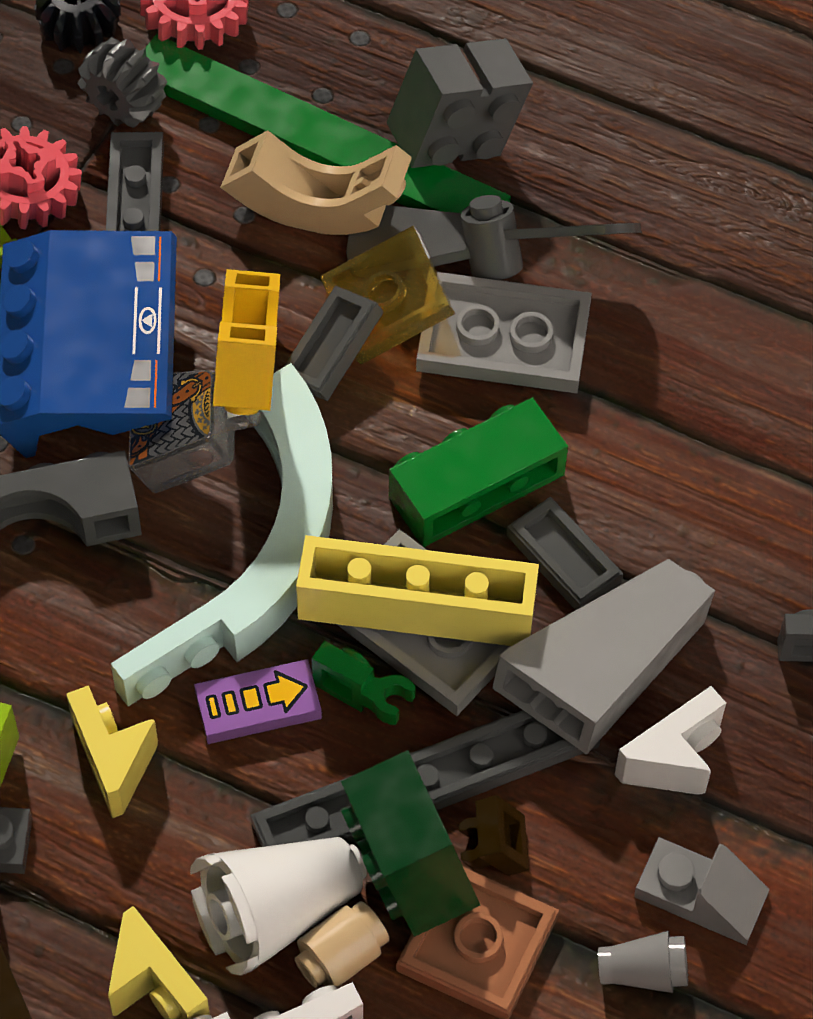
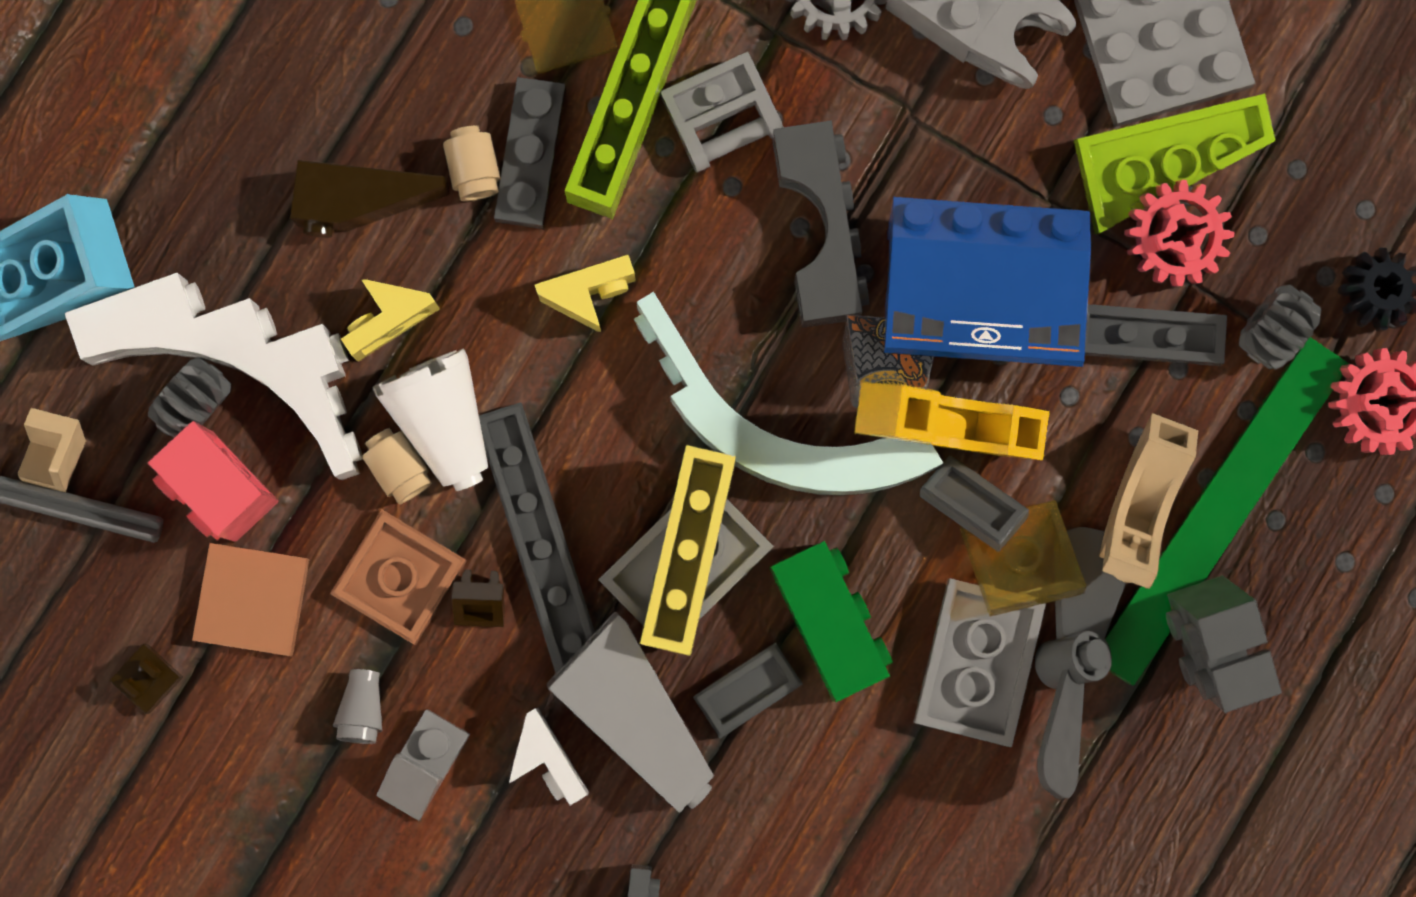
camera: 90 degrees right, 25 degrees up
medium lavender tile [194,659,322,744] -> none
green plate [312,640,416,725] -> none
dark green brick [340,750,481,937] -> none

